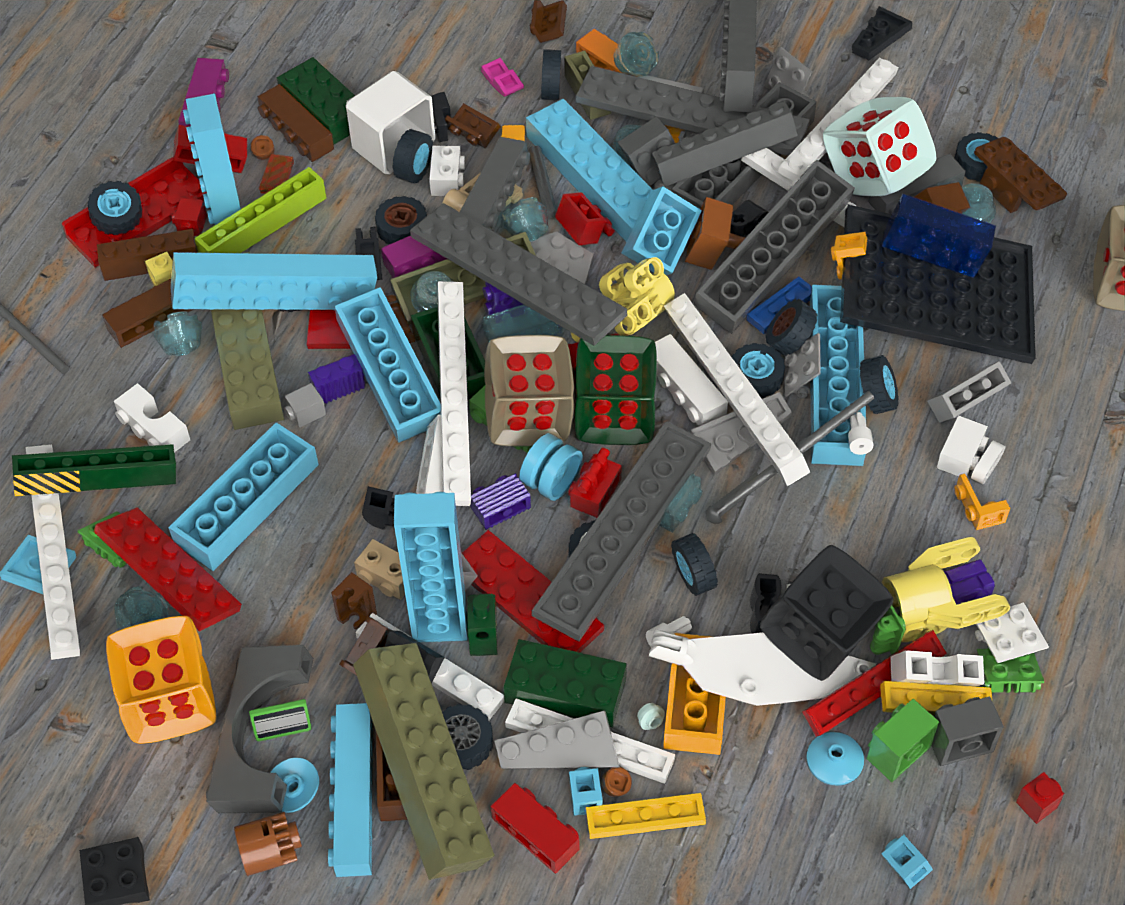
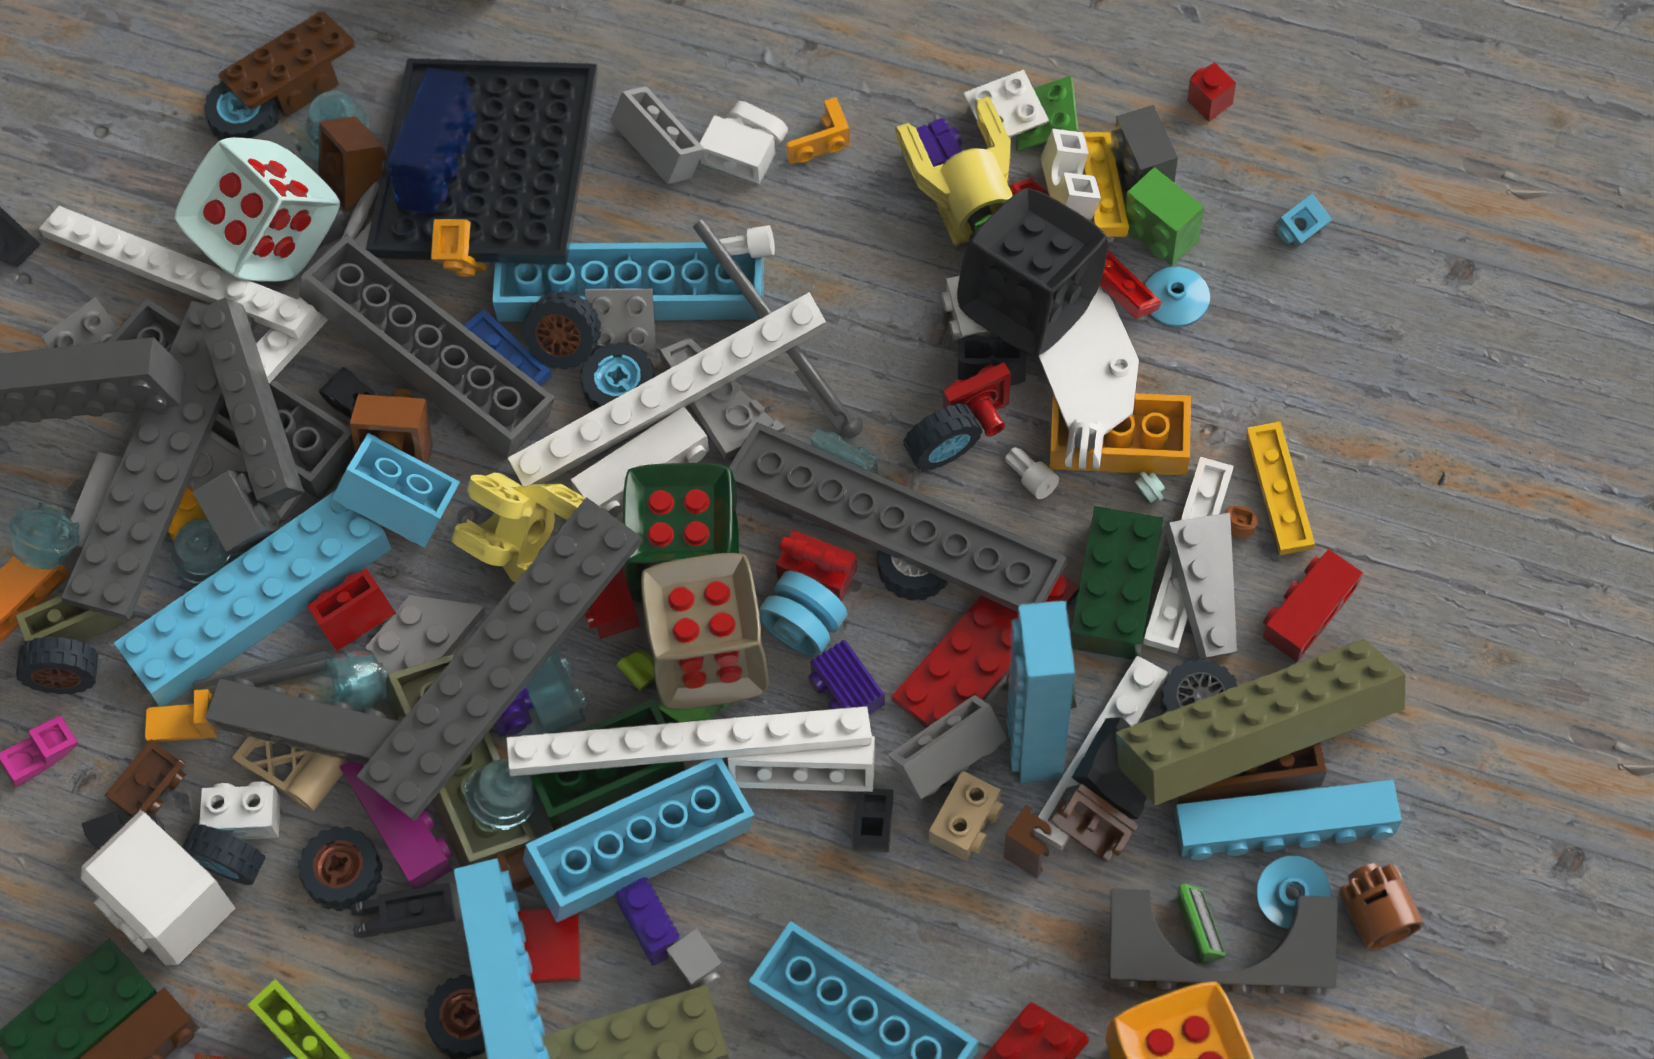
camera: 90 degrees left, 10 degrees up
medium azure brick [569,767,603,816] -> none
black wheel [860,355,899,414] -> none
none -> red plate [943,363,1011,437]

